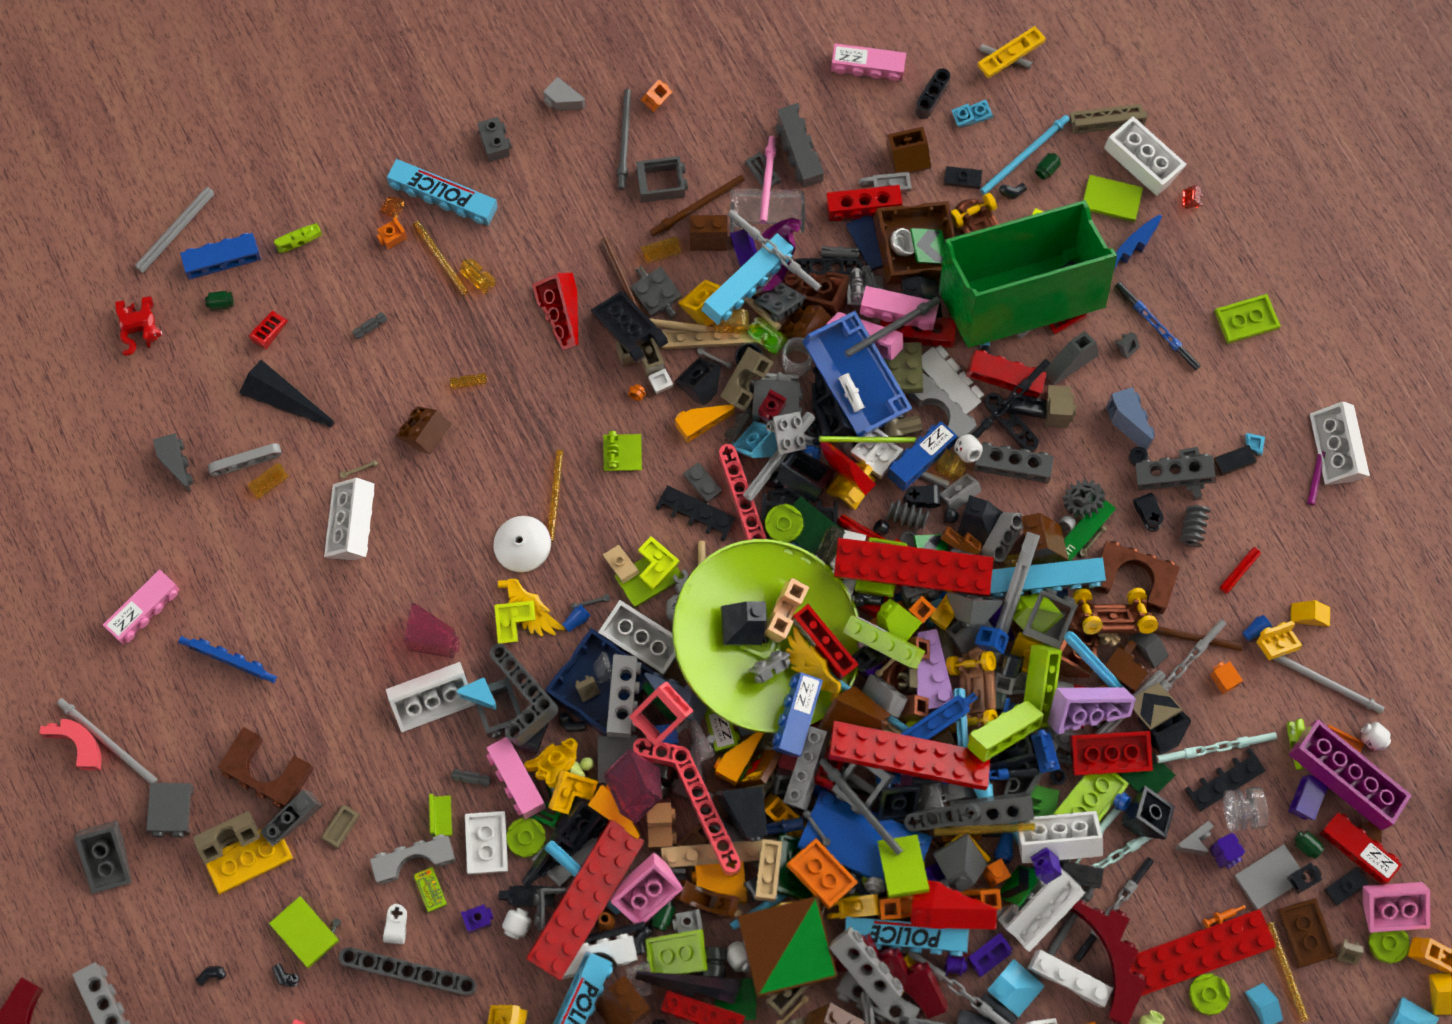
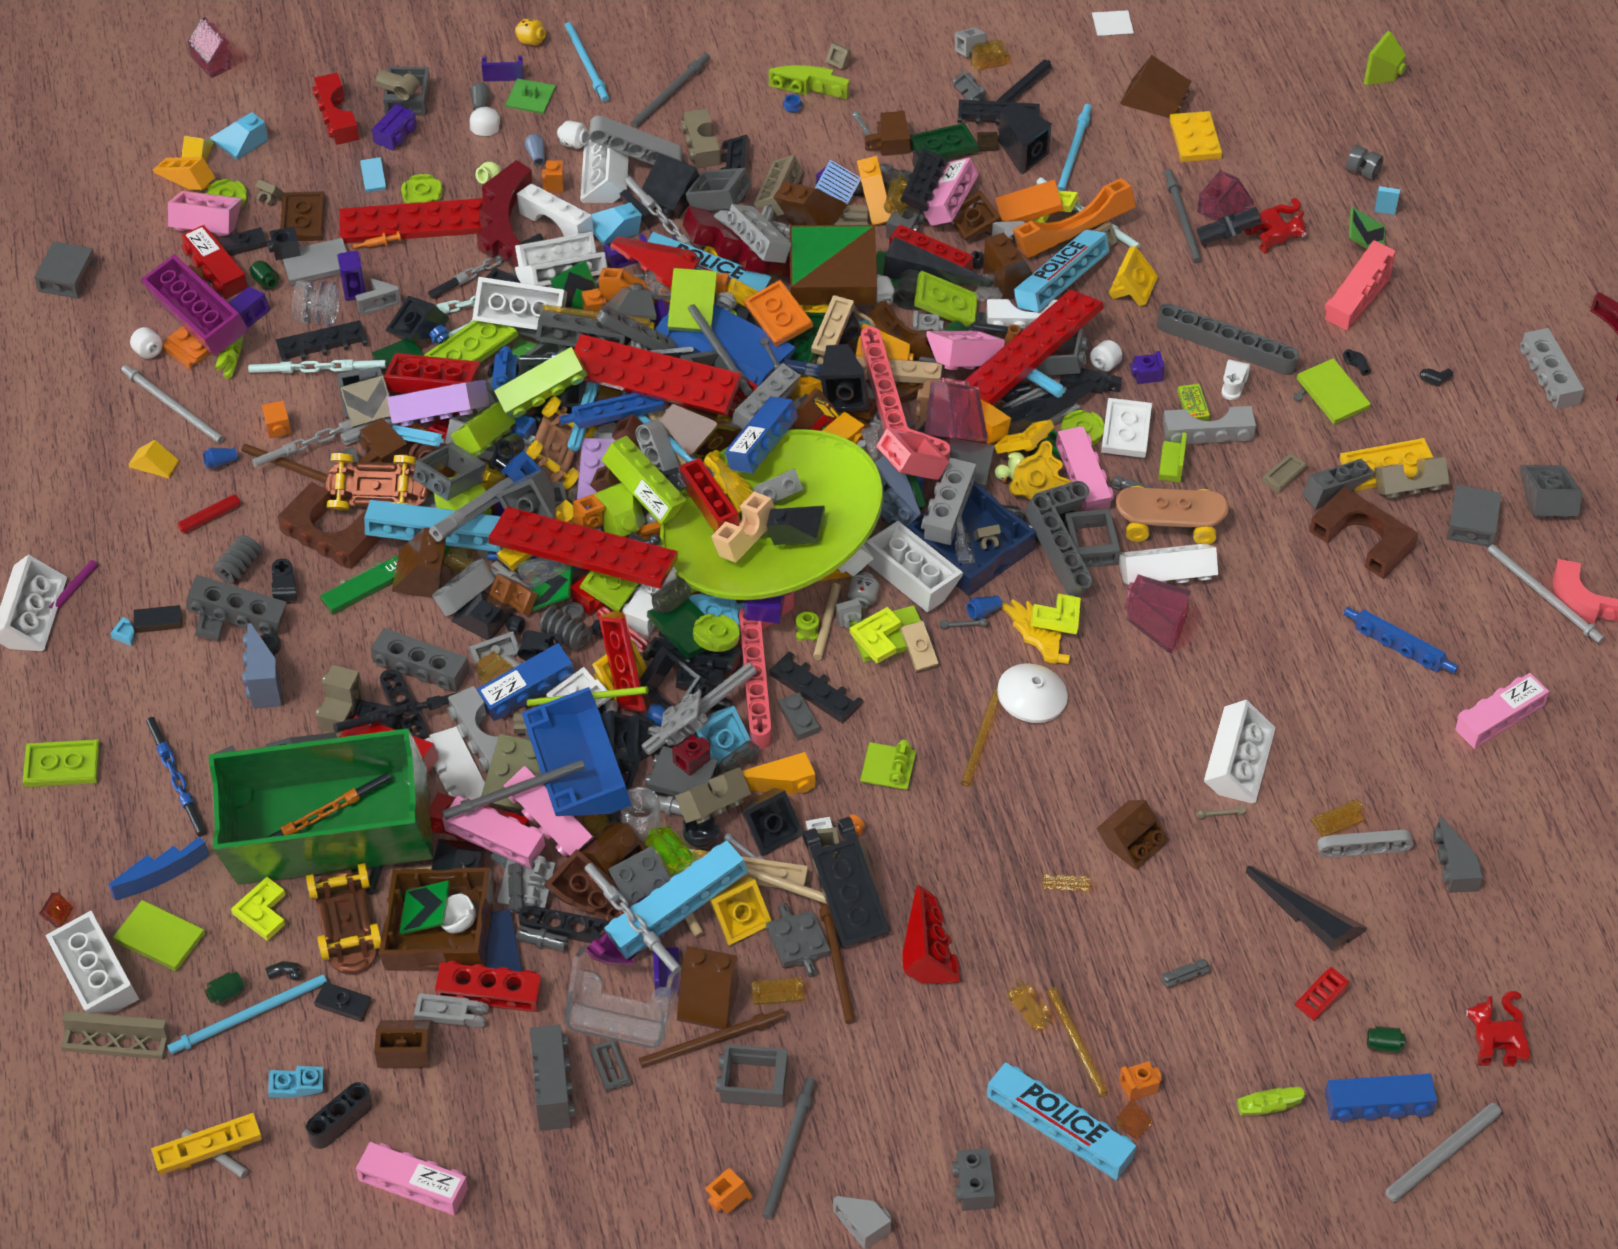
camera: 165 degrees left, 20 degrees down
medium azure slope [457,678,497,710] -> none
bright pink bar [759,136,777,224] -> none
white pin [838,373,865,413] -> none
white head [954,434,983,463] -> none
dark purple brick [1030,847,1062,885] -> none
light grey hinge [1058,515,1076,532] -> none
dark grey gear [1063,479,1106,519] -> none
yellow bracket [1256,621,1302,660] -> none
clear yellow piece [1267,922,1309,1022] -> none
none -> nougat piece [1116,486,1229,544]

